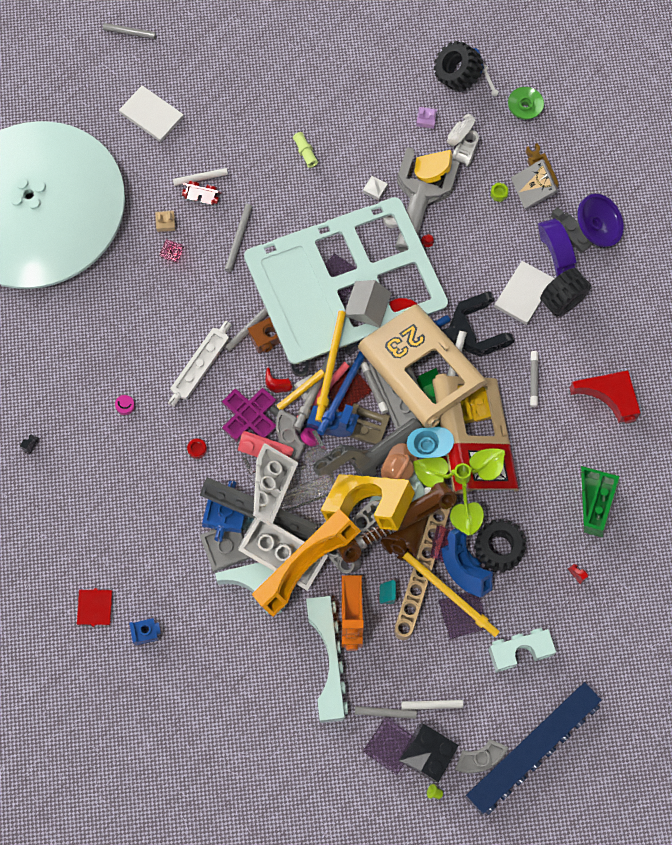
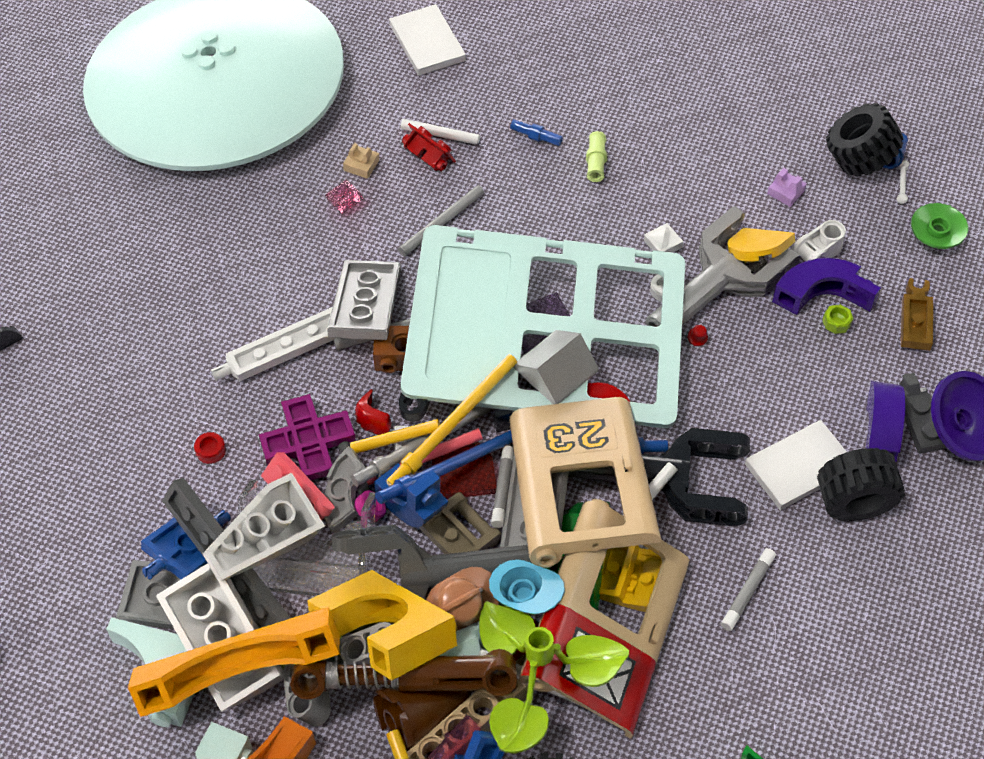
camera: 30 degrees right, 15 degrees down
dark pink tile [115,395,135,415] -> none
white tile [447,114,475,147] -> none
light grey tile [511,159,558,210] -> none
red arch [570,370,640,424] -> none
none -> light grey tile [327,260,401,340]
none -> blue bar [510,119,563,146]
none -> dark purple arch [772,258,881,315]

